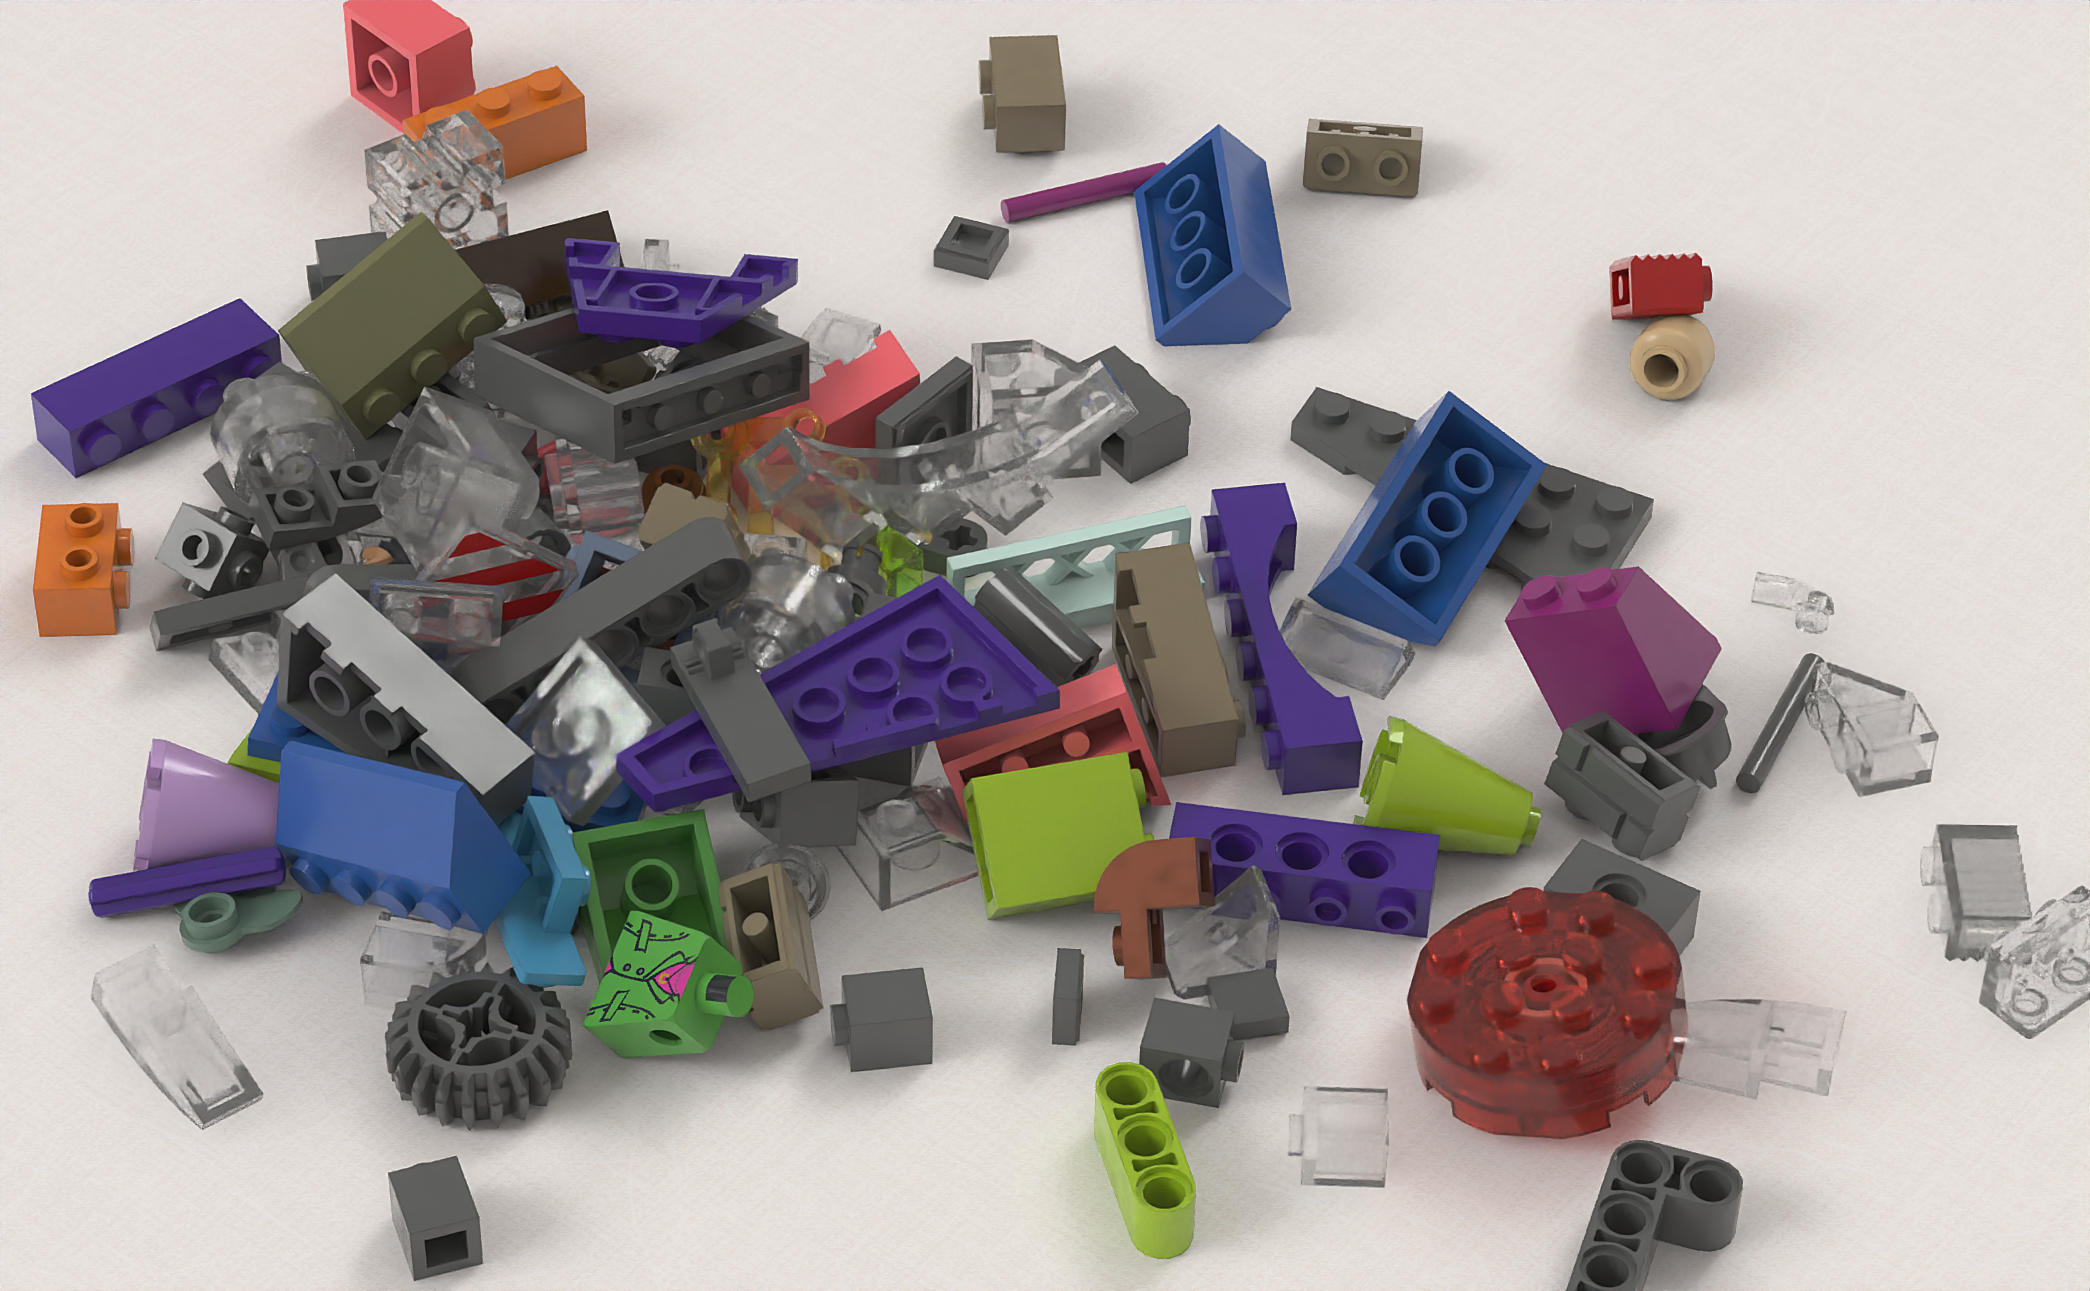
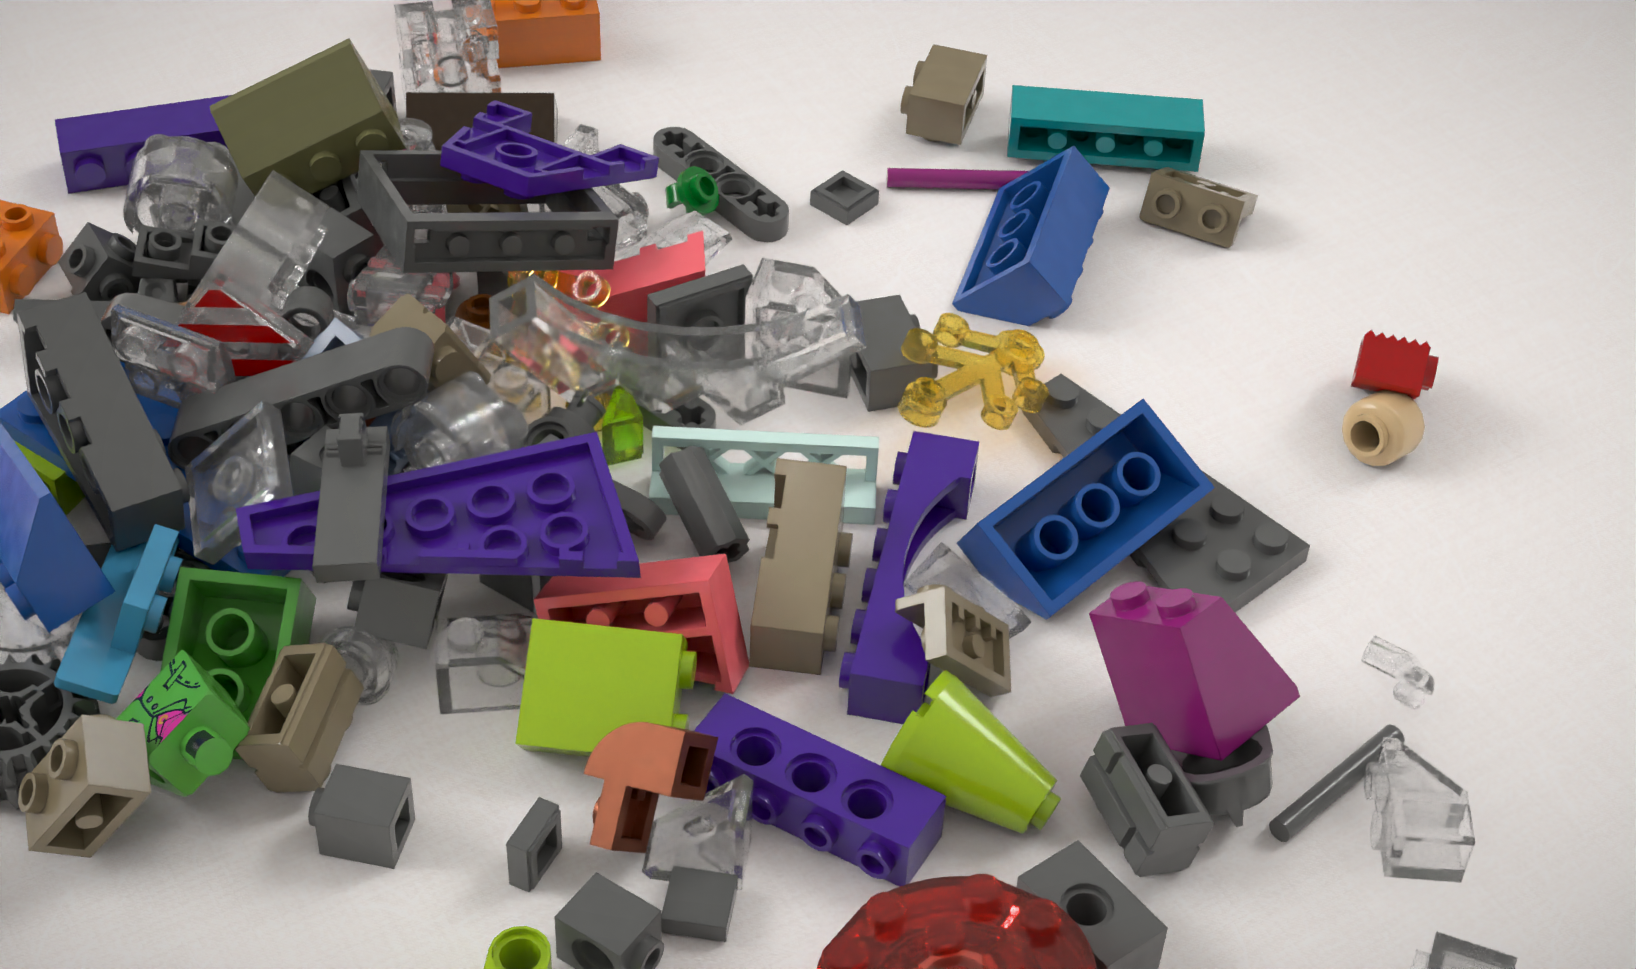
camera: 20 degrees right, 0 degrees up
none -> dark tan brick [18,714,152,858]
none -> dark grey beam [653,127,789,242]
none -> green plate [665,166,719,216]
none -> dark tan bracket [895,584,1011,697]
none -> clear yellow plant [898,313,1049,430]
none -> teal brick [1007,85,1205,172]

